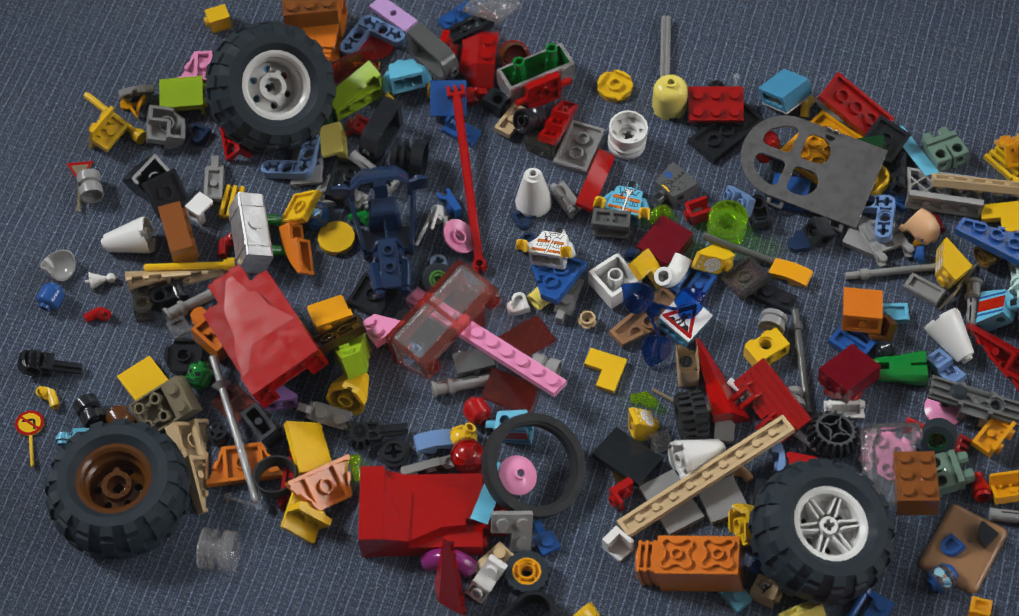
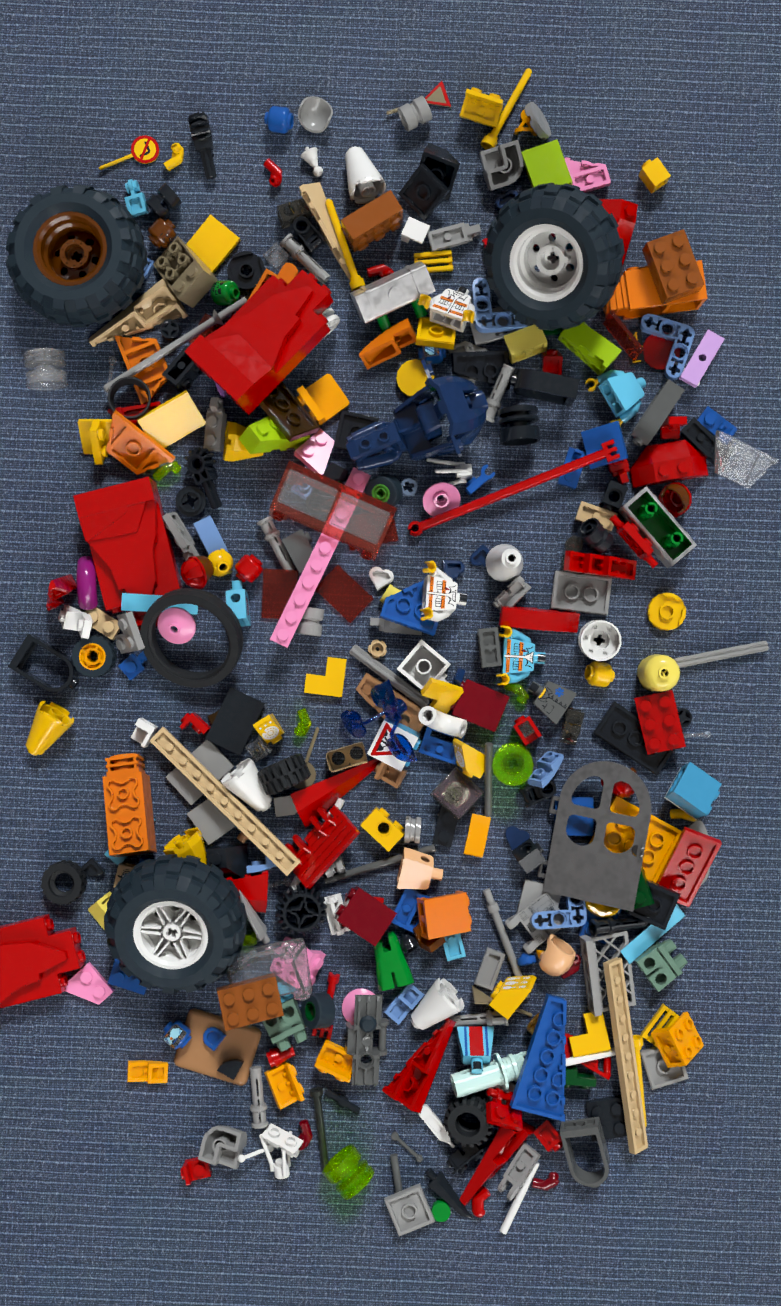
camera: 75 degrees right, 30 degrees up
none -> light grey axle [349,644,430,708]
none -> medium nougat bracket [374,762,407,788]
none -> light nougat torso [397,847,443,890]
none -> white torso [417,286,476,333]
none -> clear smoke leg [559,707,585,746]
none -> yellow head [584,661,615,687]

